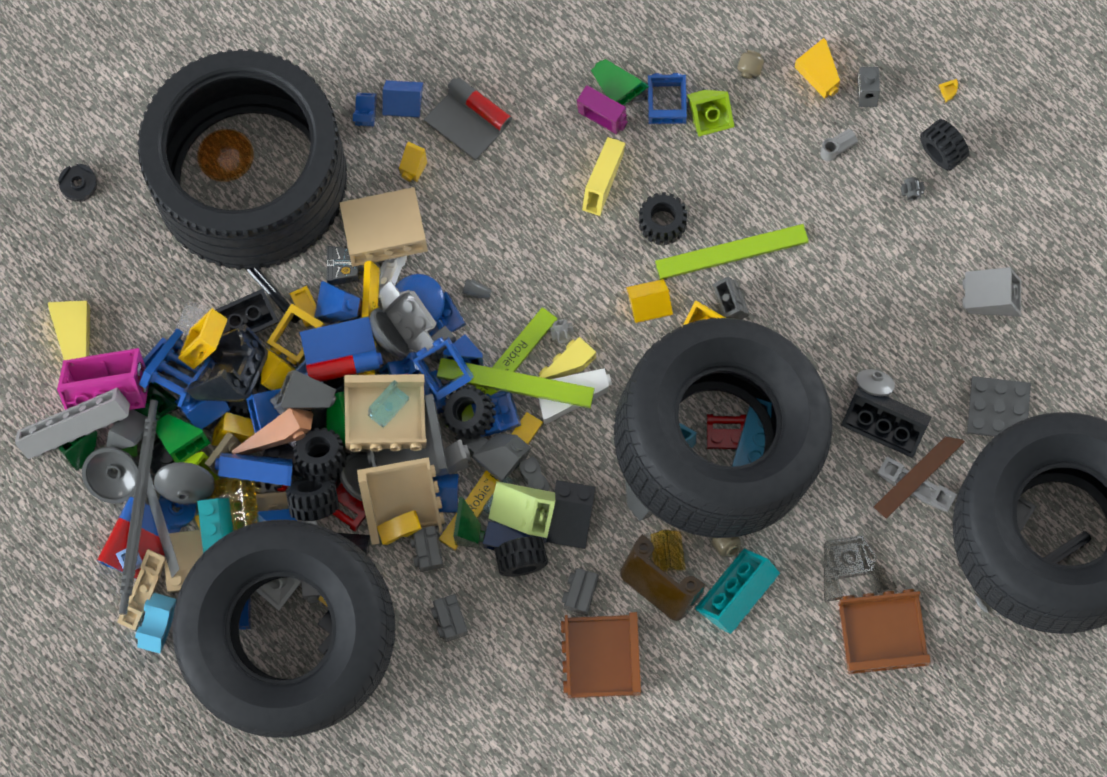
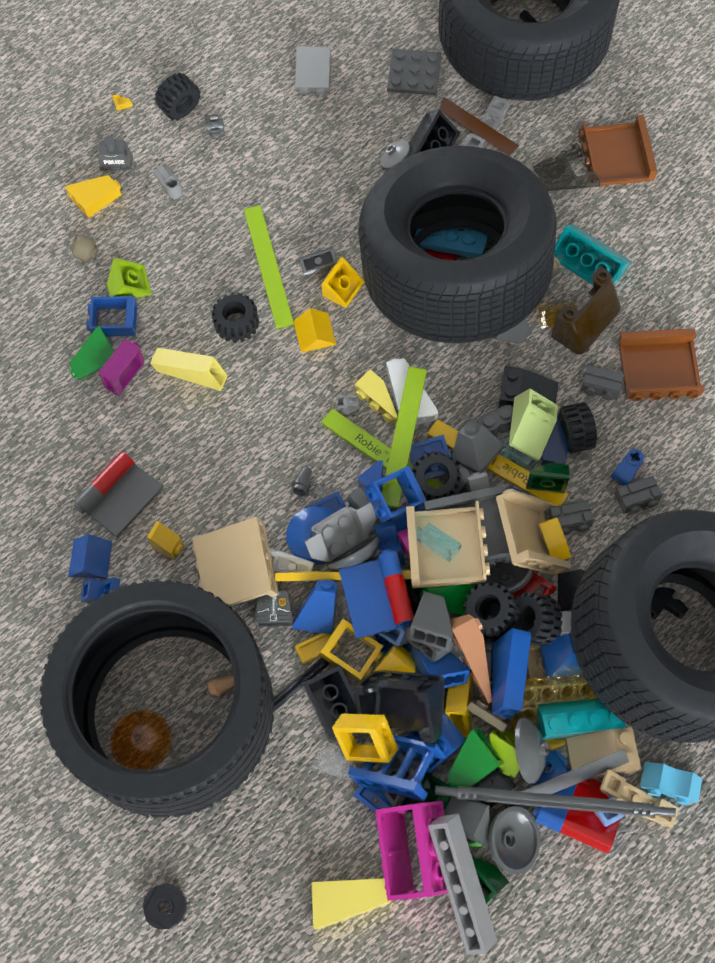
camera: 90 degrees left, 5 degrees down
none -> blue piece [611,449,644,486]

